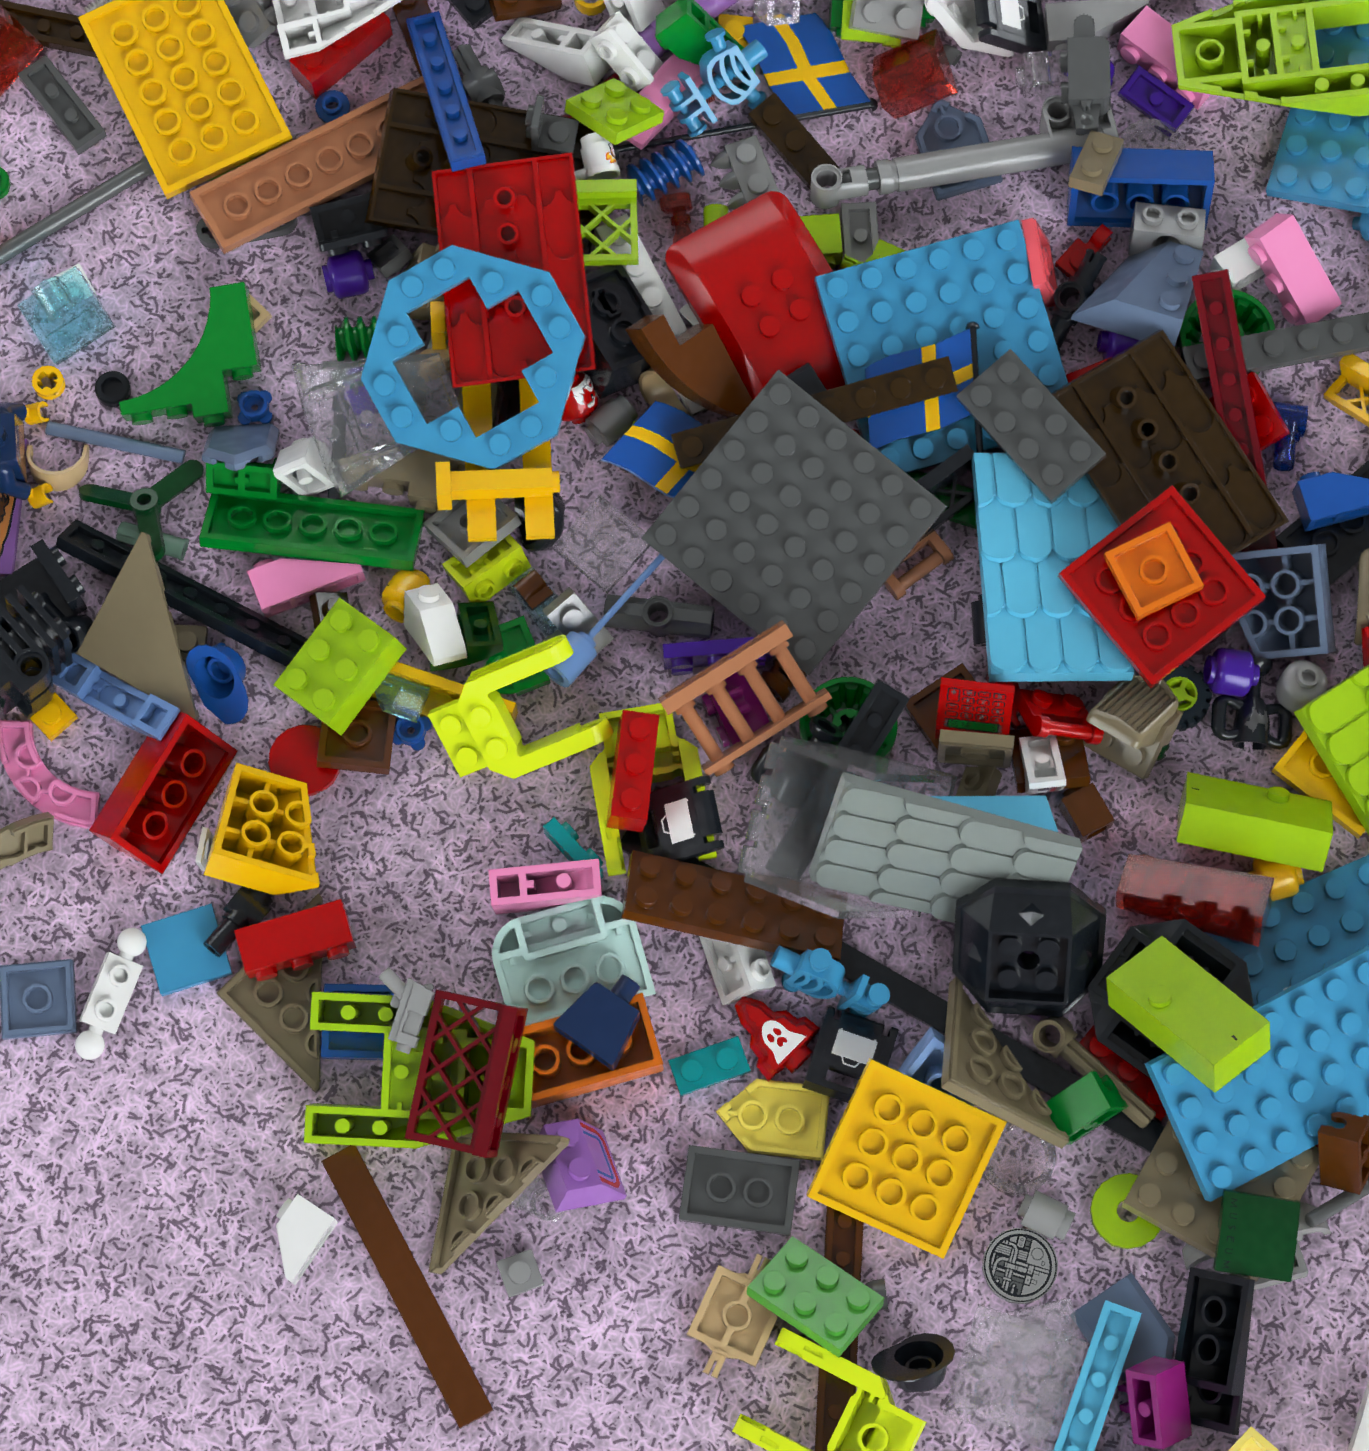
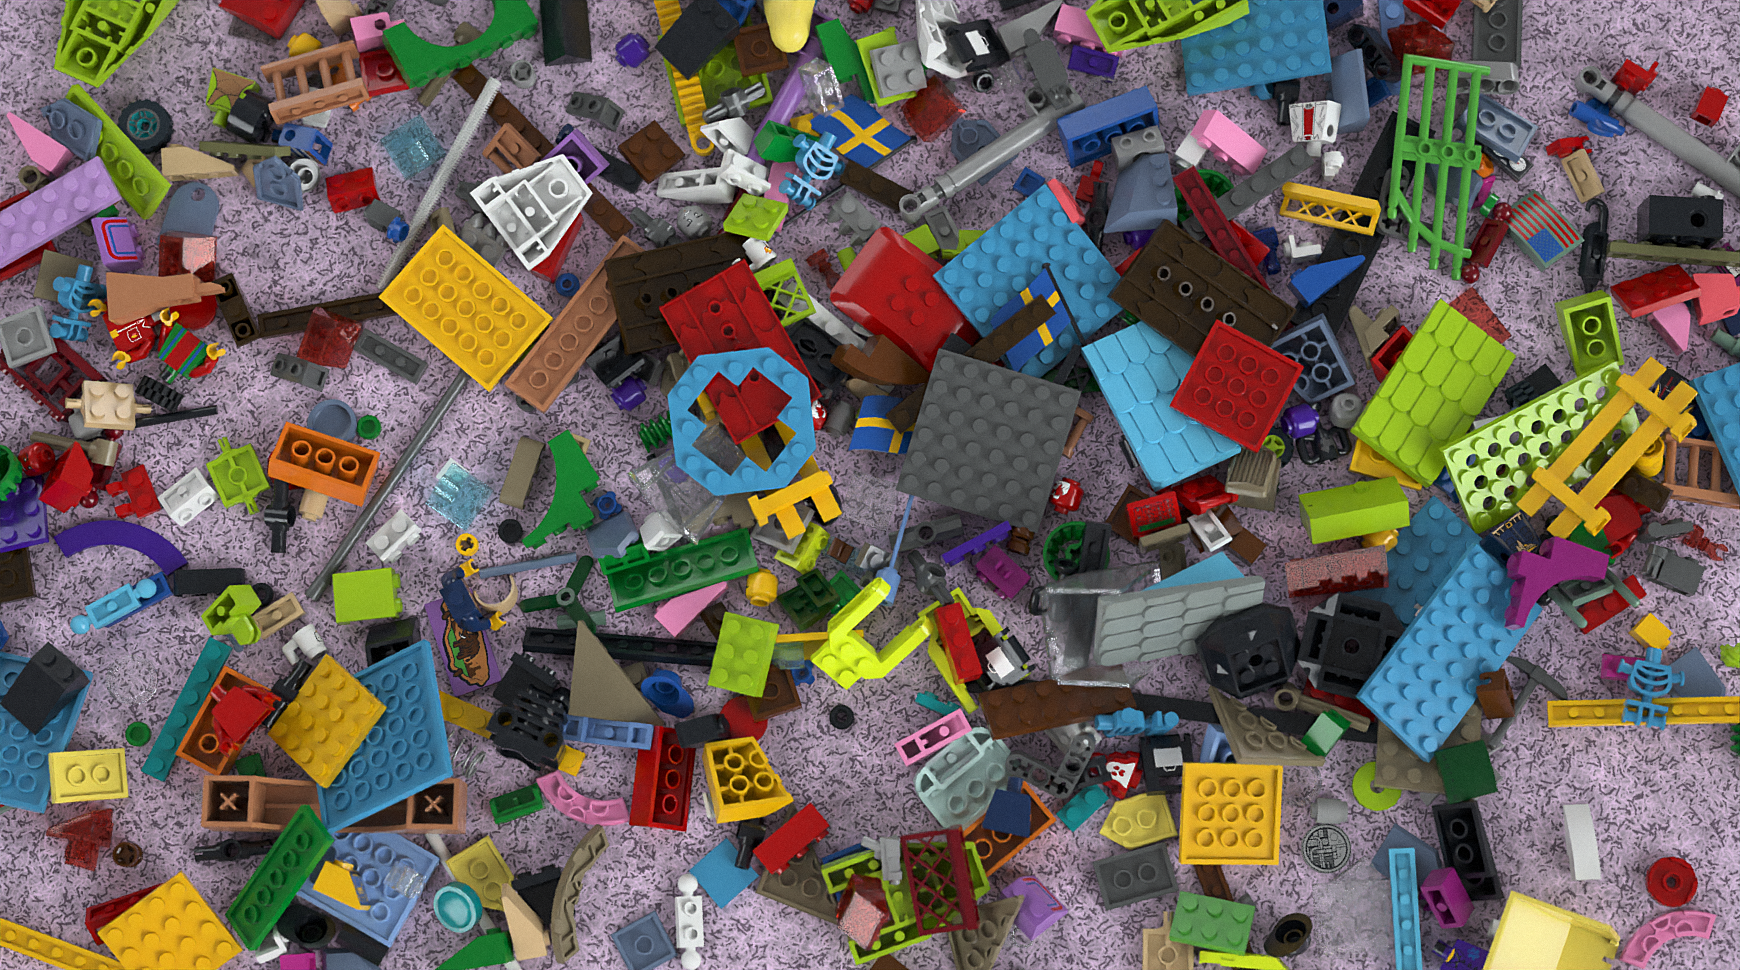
camera: 20 degrees left, 5 degrees up
white slope [404,583,467,666] -> none
blue tile [406,11,486,172] -> none
dark grey bracket [525,95,579,155] -> none
blue piece [626,138,705,207] -> none
nougat fence [658,620,832,777] -> none
dark grey plate [956,349,1106,504] -> none
dark tan plate [1068,130,1124,196] -> none
orange plate [1103,522,1204,620] -> none
lime brick [1106,936,1270,1093] -> none
none -> dark tan beam [499,436,546,510]
none -> black slope [674,714,731,748]
none -> light grey head [677,205,712,240]
none -> black plate [829,705,854,730]
none -> clear red slope [835,874,889,951]
none -> dark grey axle [907,550,955,606]
none -> black plate [971,69,994,93]
none -> dark grey beam [1005,732,1096,799]
none -> blue plate [1012,167,1046,198]
none -> black plate [1045,755,1113,791]
none -> red head [1048,477,1084,515]
none -> white bracket [1283,235,1322,264]

